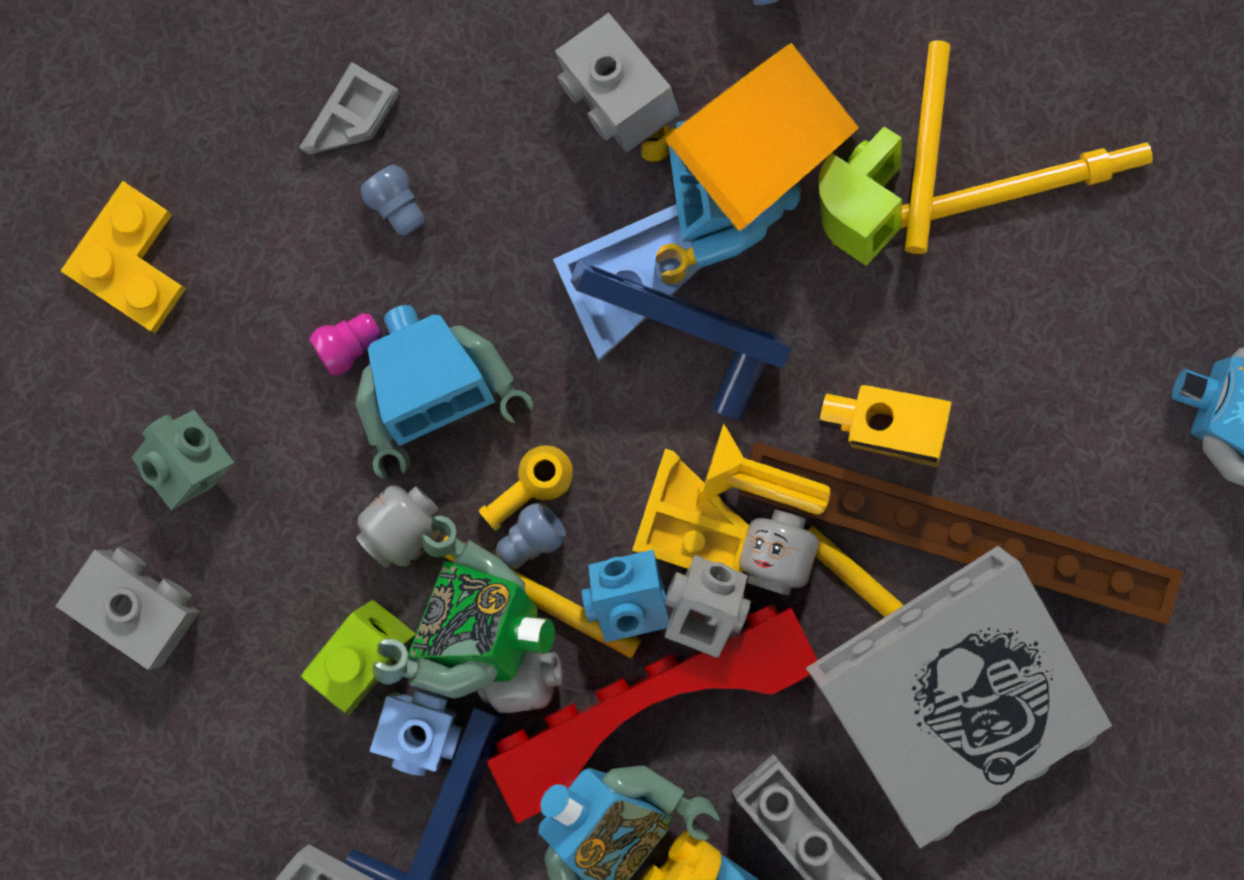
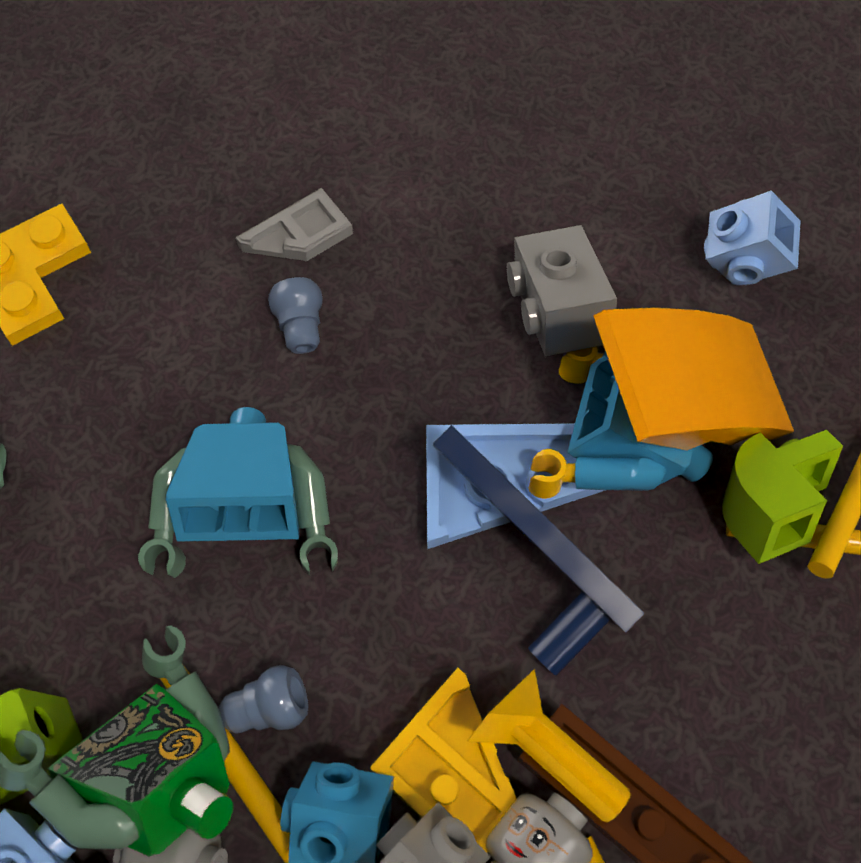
camera: 20 degrees right, 20 degrees down
dark pink piece [309,313,382,375] -> none
light grey head [356,485,439,568] -> none
yellow bar [478,445,573,532] -> none
yellow torso [819,385,951,468] -> none

